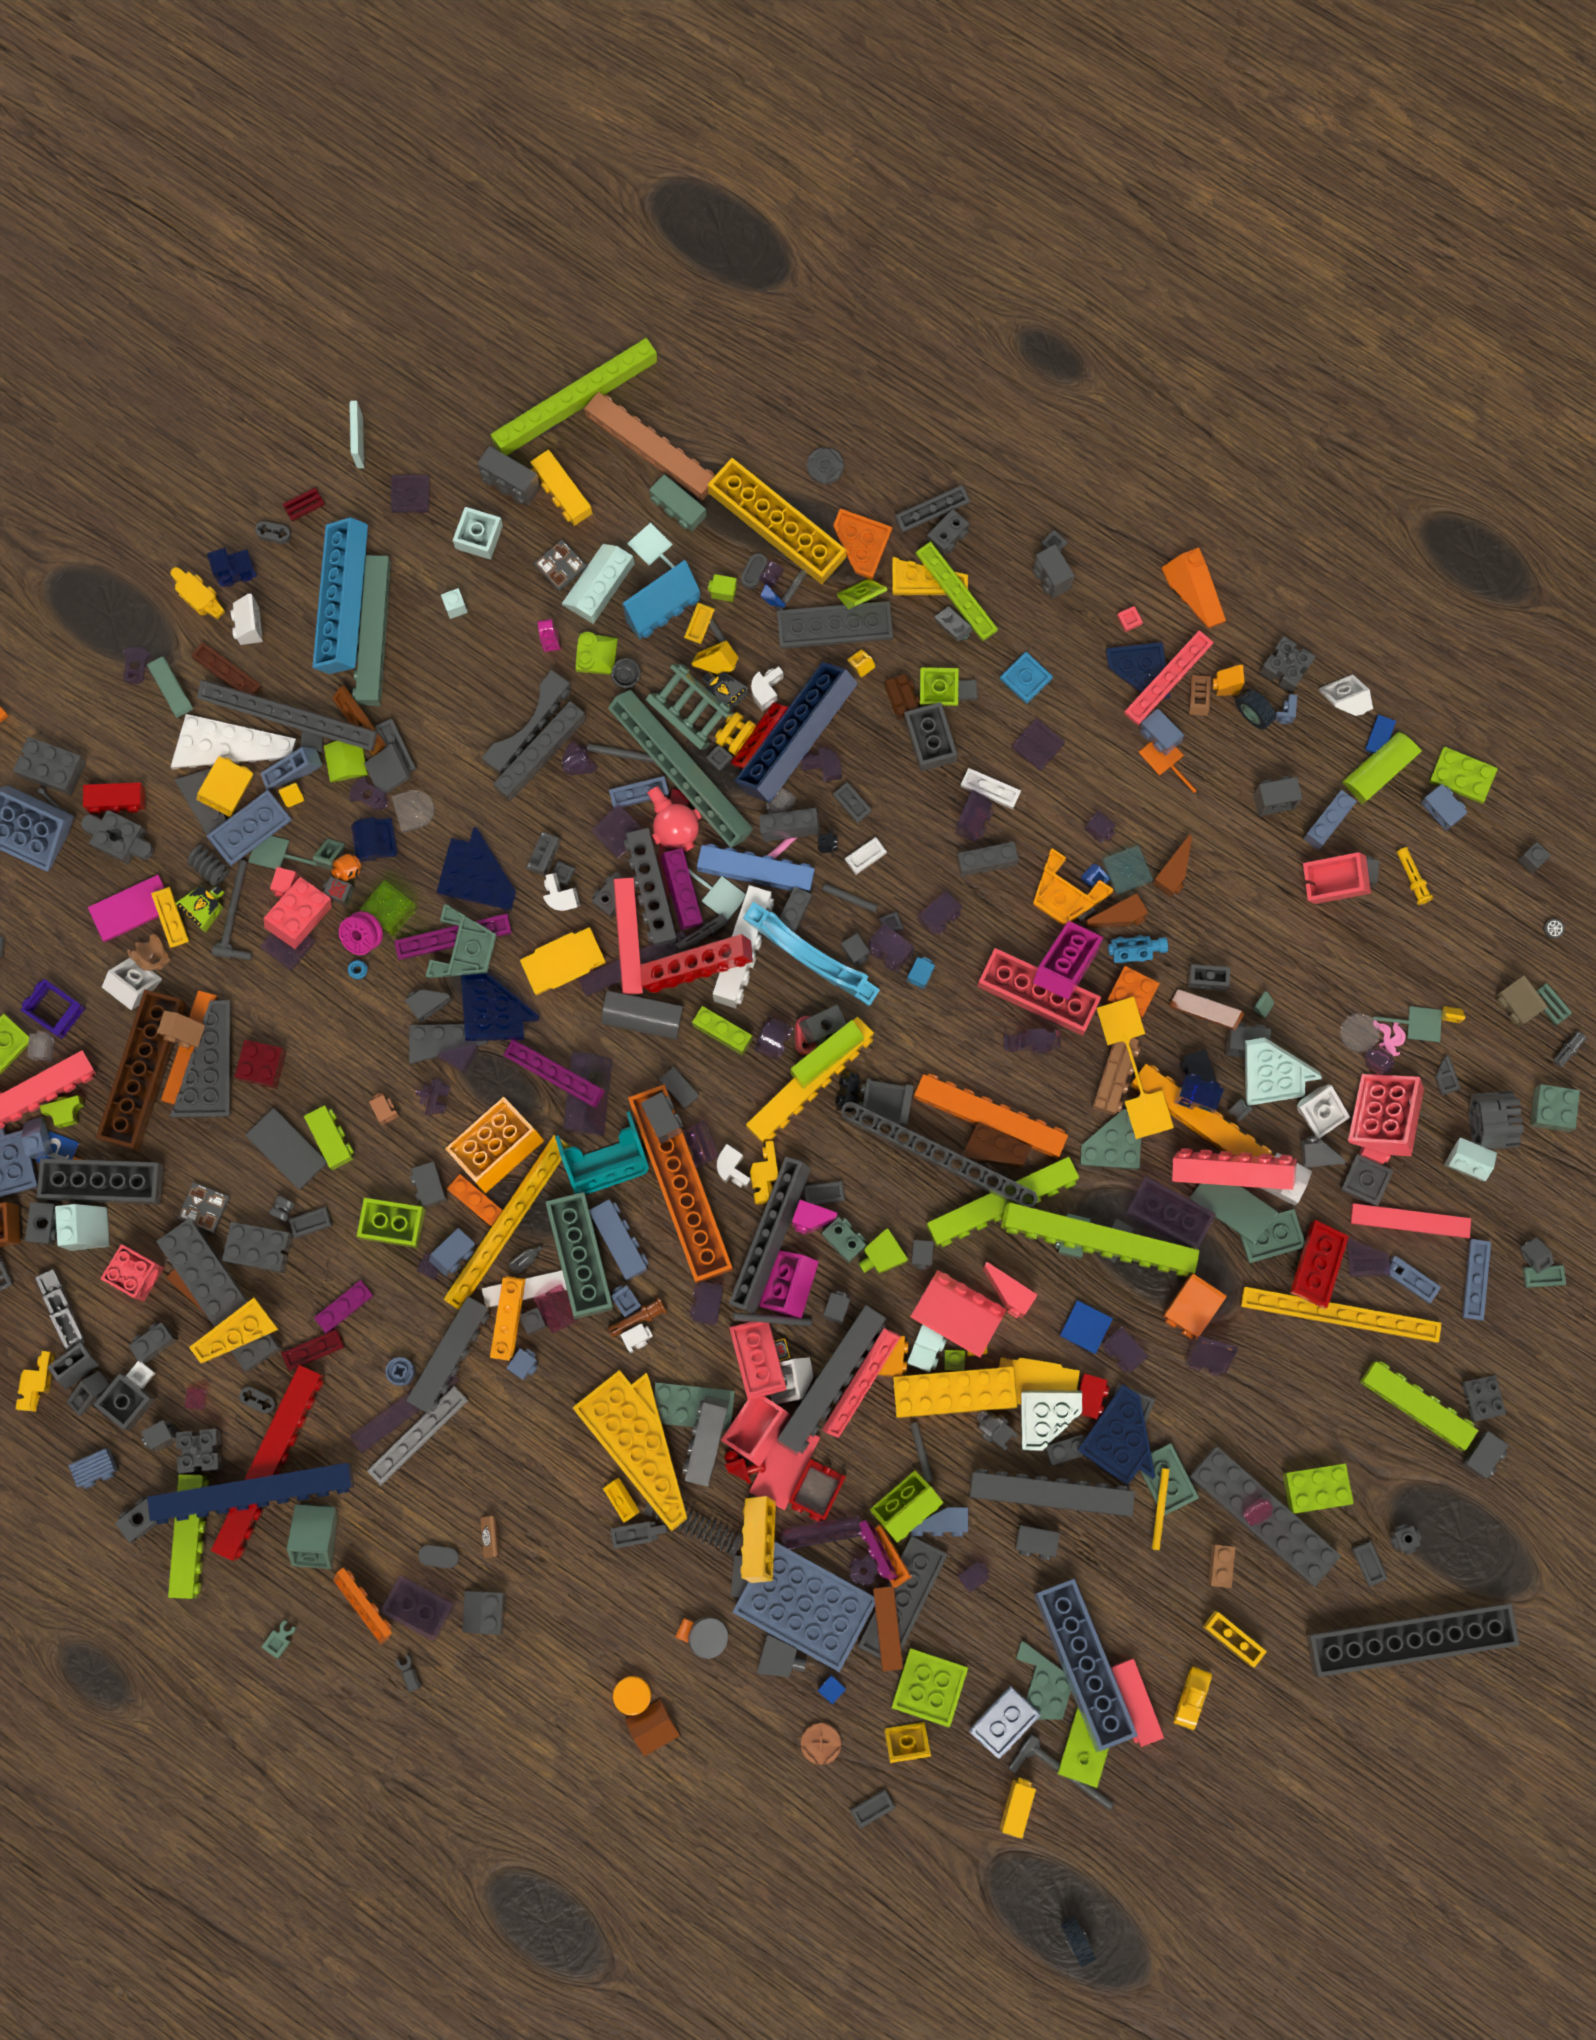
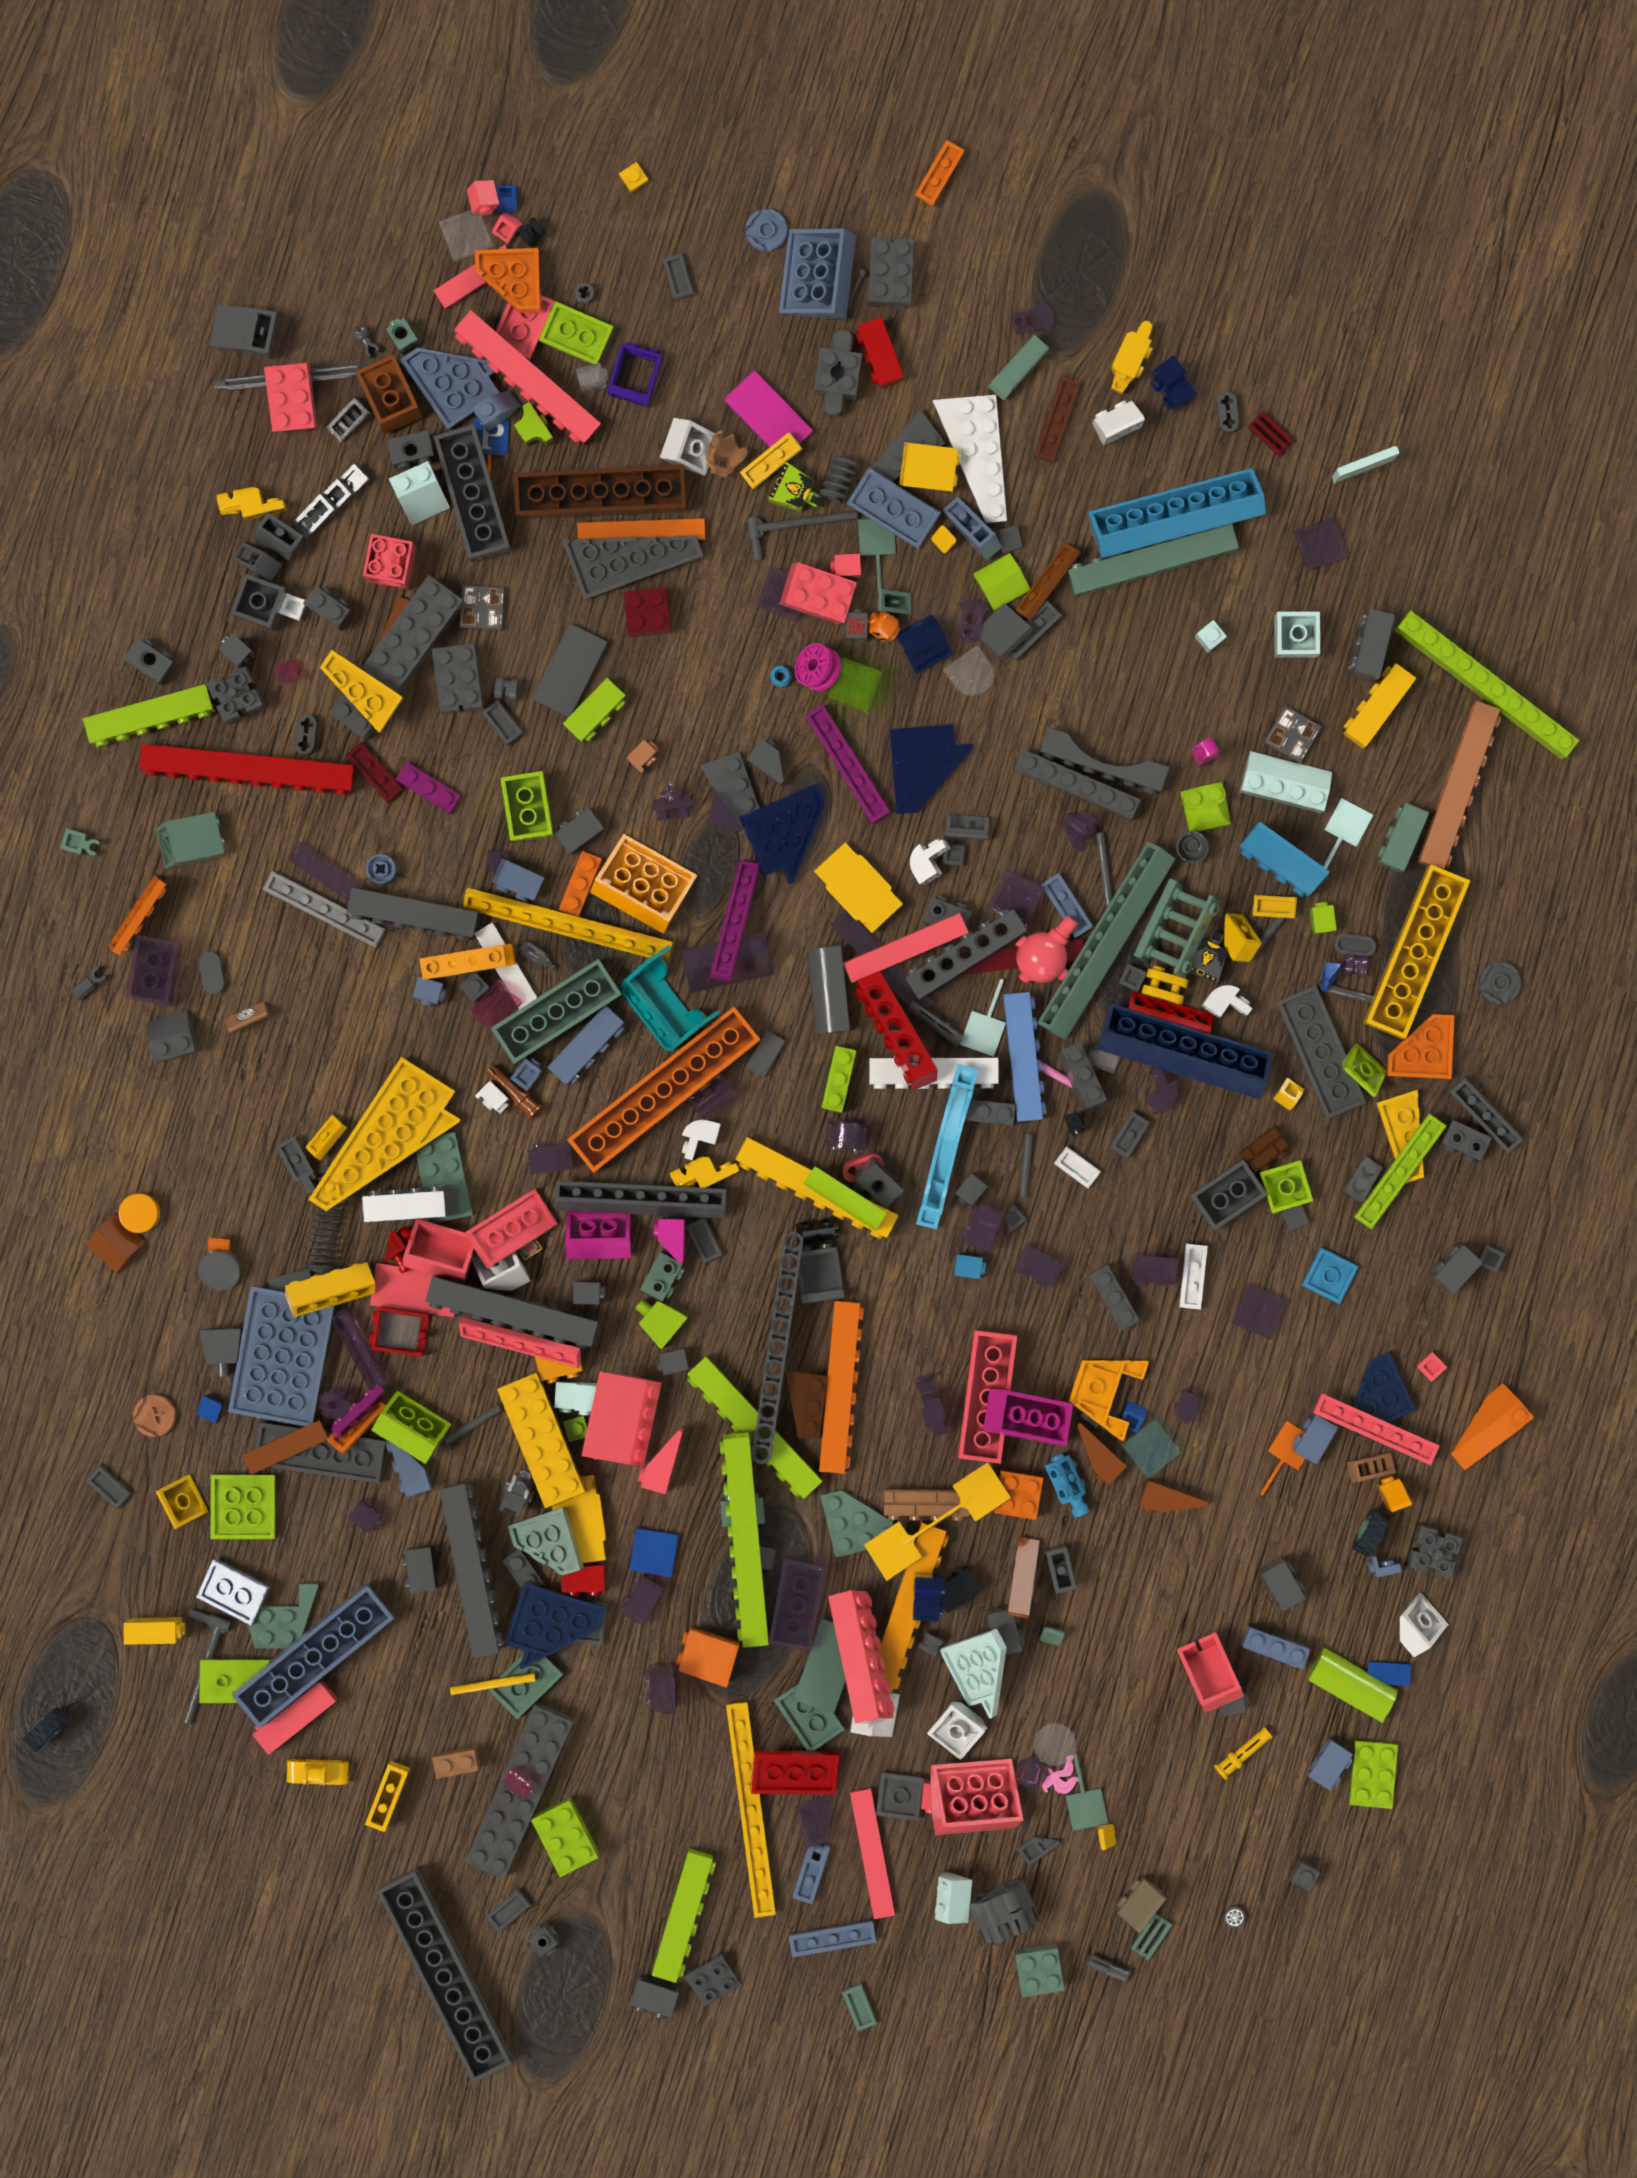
camera: 75 degrees right, 10 degrees up
sand blue brick [68,1448,119,1489] -> none
dark blue brick [147,1463,355,1525] -> none
medium nougat brick [157,1011,205,1049] -> none
dark grey plate [197,680,378,751] -> none
sand green wing [426,904,497,978] -> none
dark grey brick [641,1092,683,1143] -> none
magenta brick [661,848,703,931] -> none
dark grey bar [732,1312,812,1326] -> none
dark grey slope [1300,1136,1345,1167] -> none
dark grey brick [1521,1237,1554,1274] -> none

